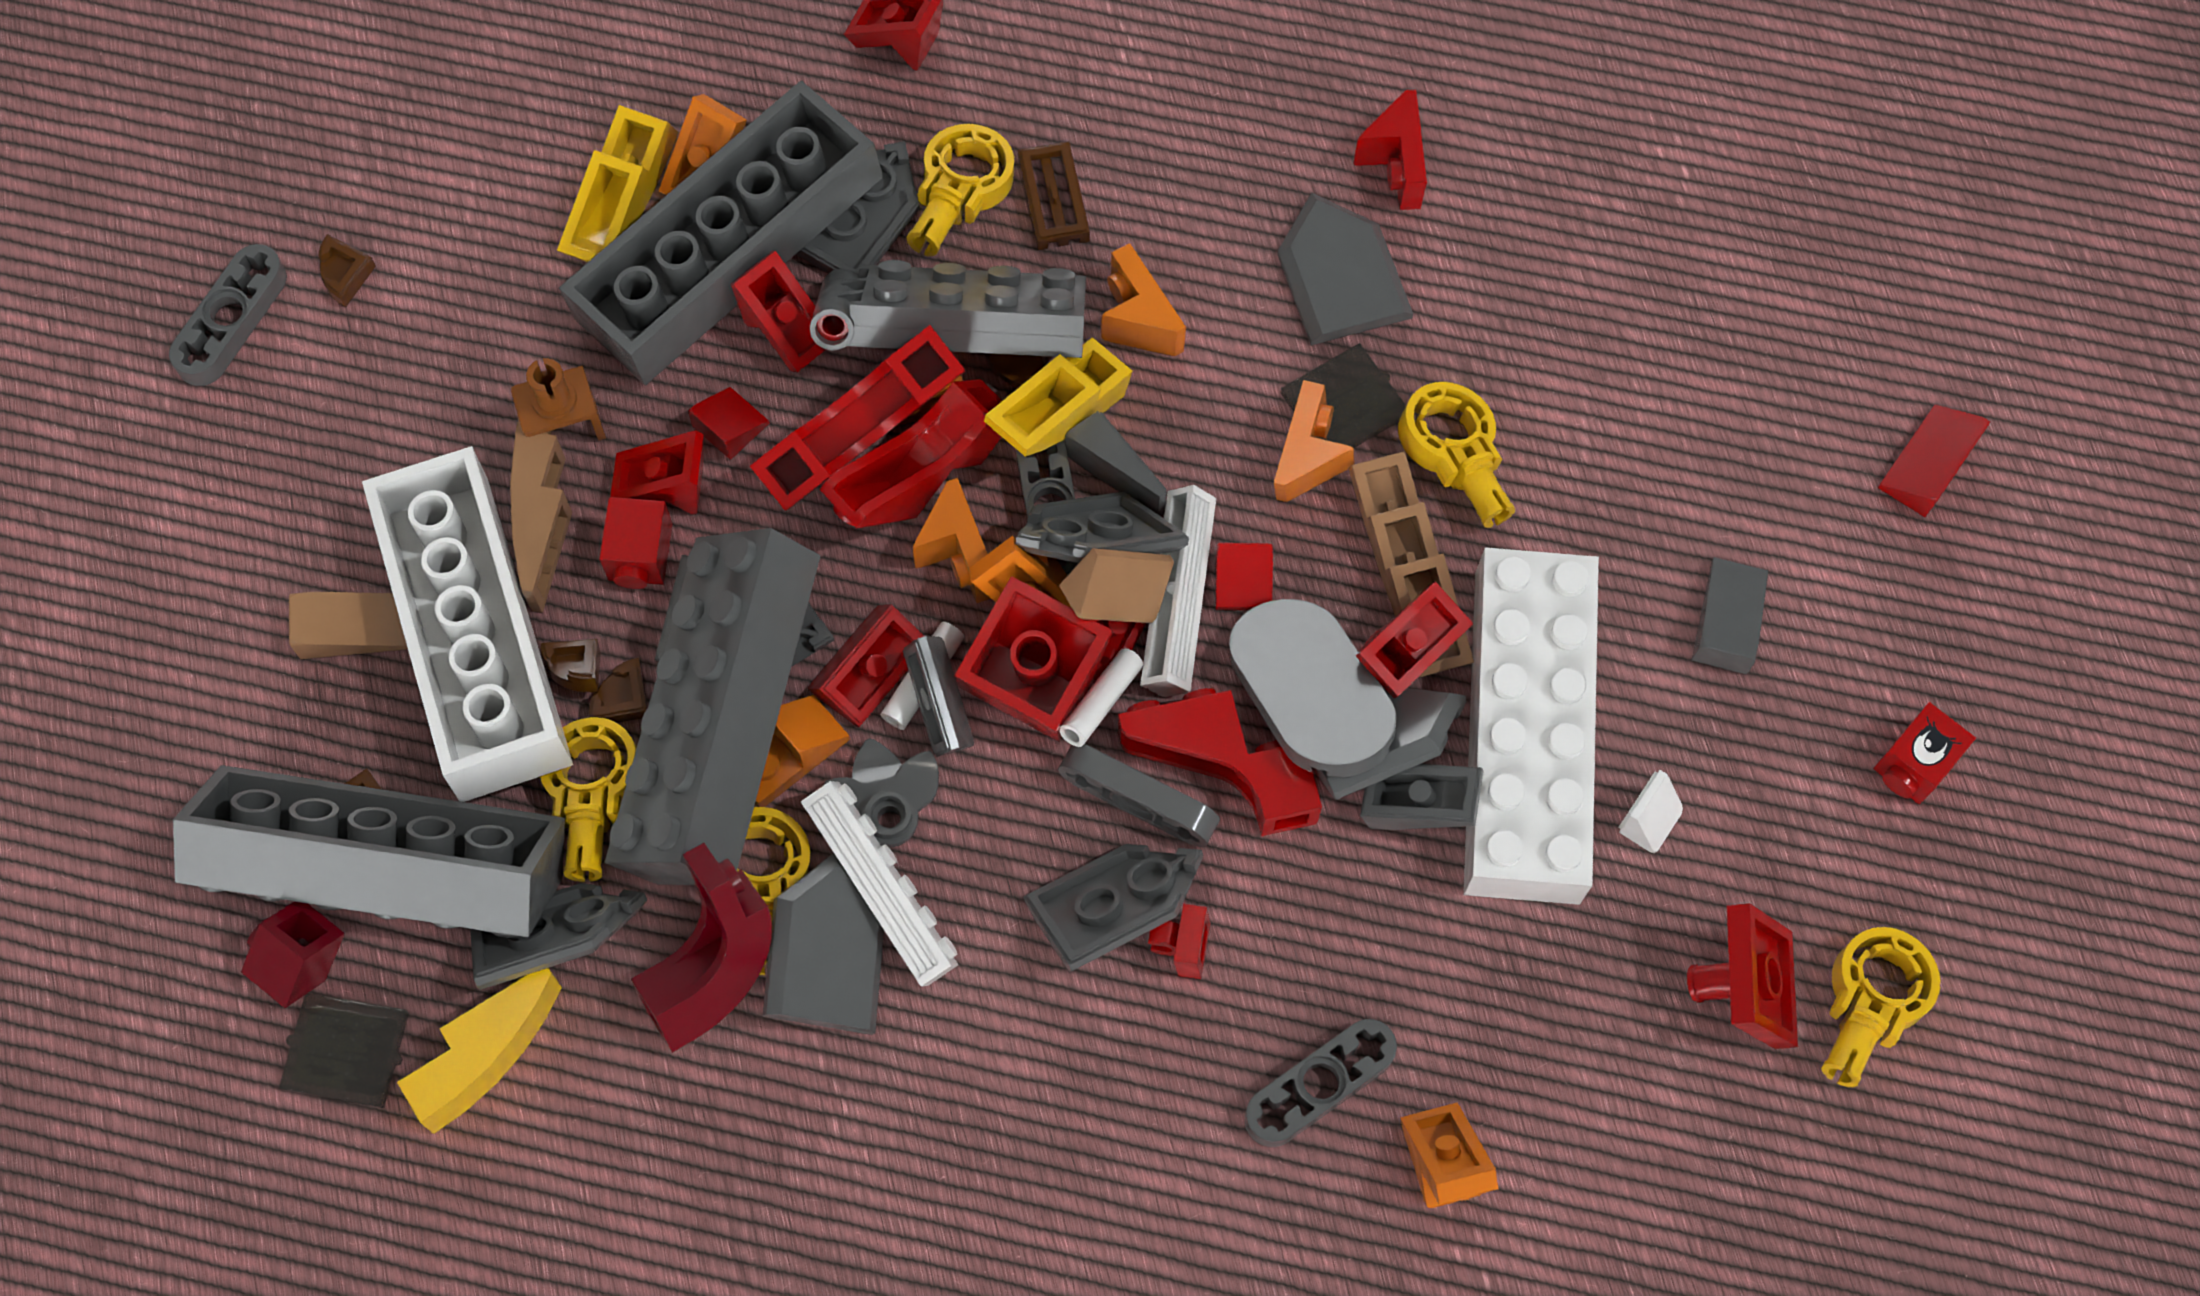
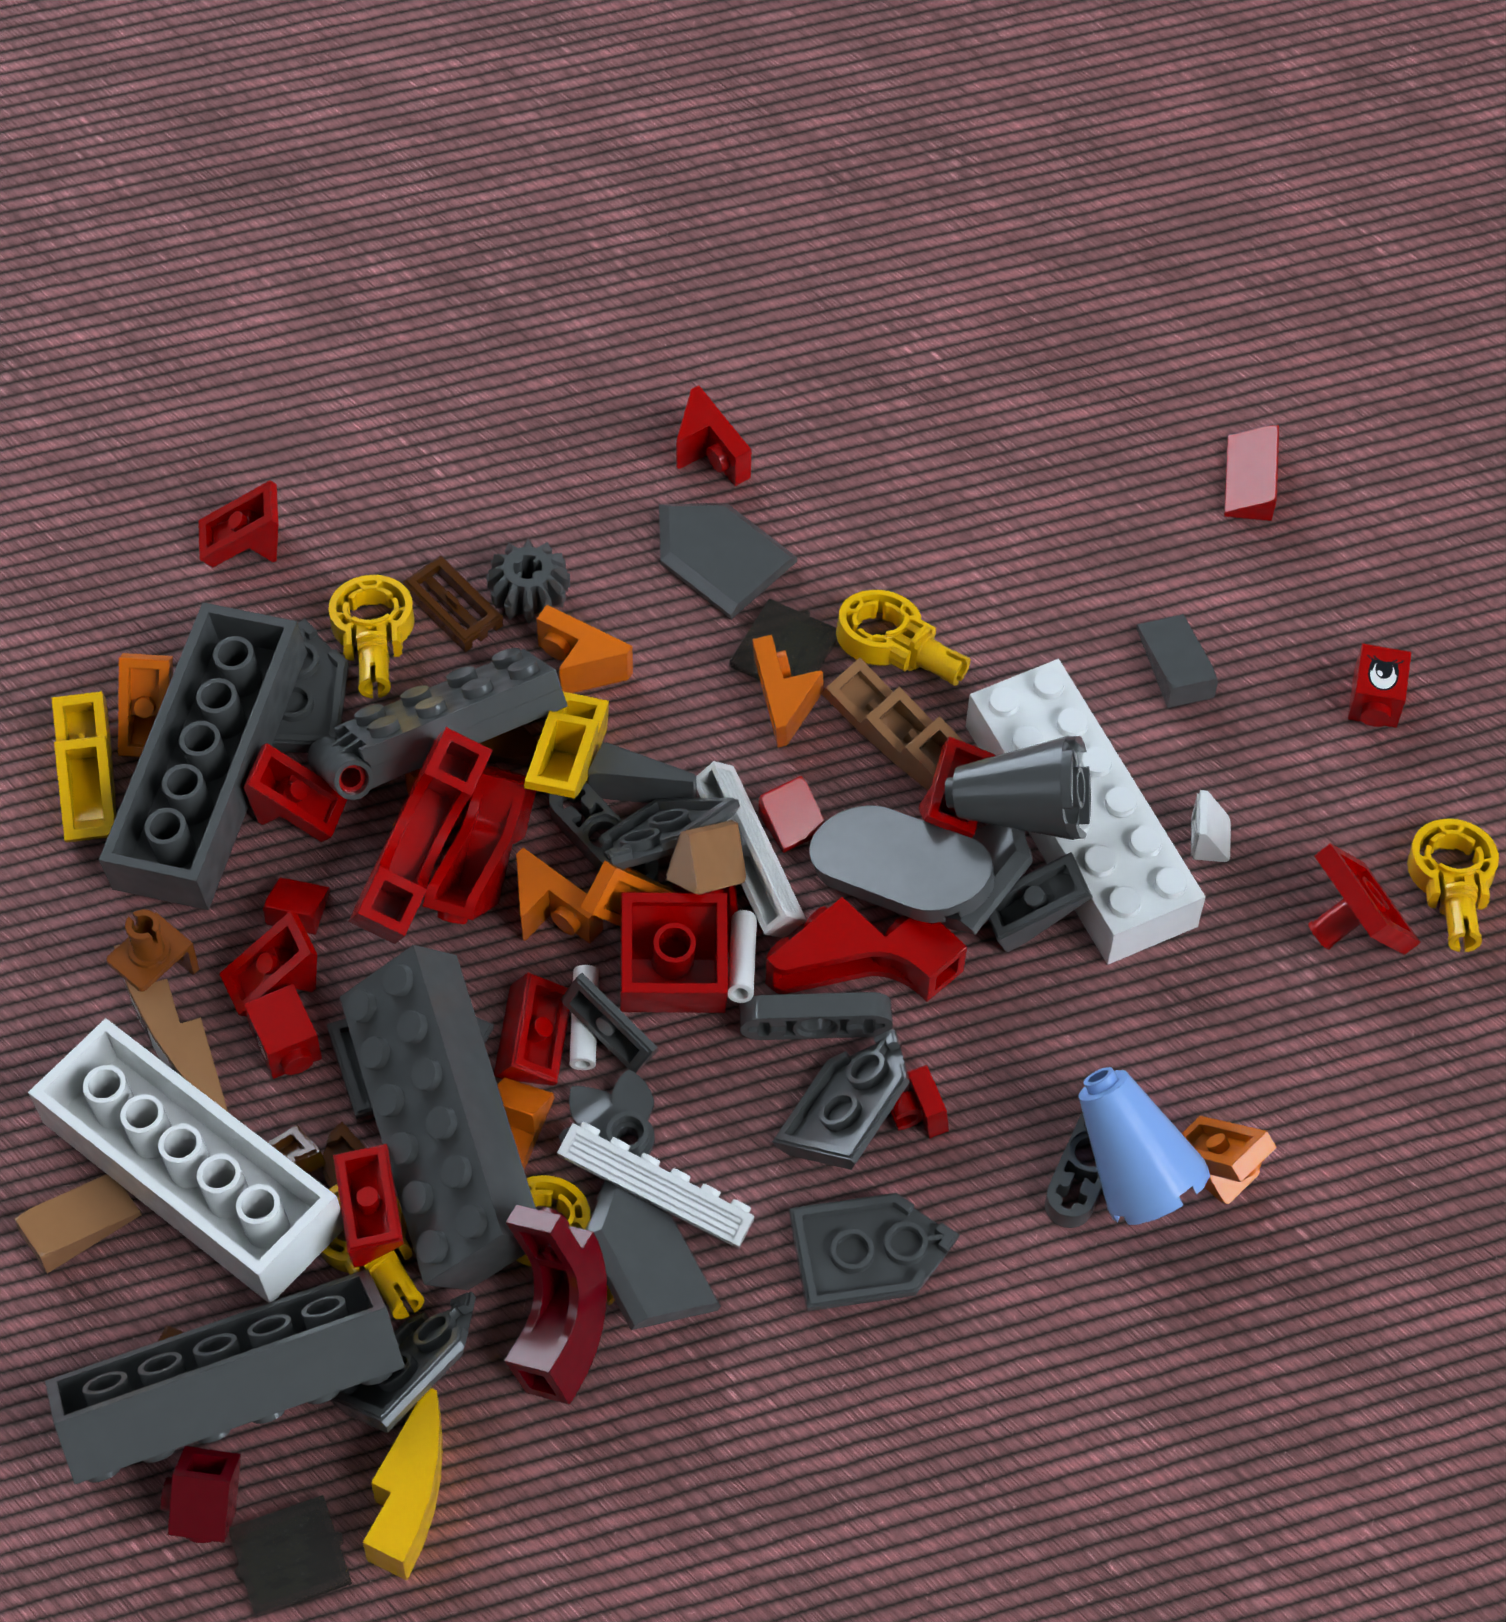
camera: 30 degrees left, 10 degrees down
none -> red slope [333,1144,404,1268]
none -> dark grey gear [486,538,570,624]
none -> dark grey tile [789,1193,960,1311]
none -> dark grey cone [945,736,1091,840]
none -> light blue cone [1079,1067,1210,1225]

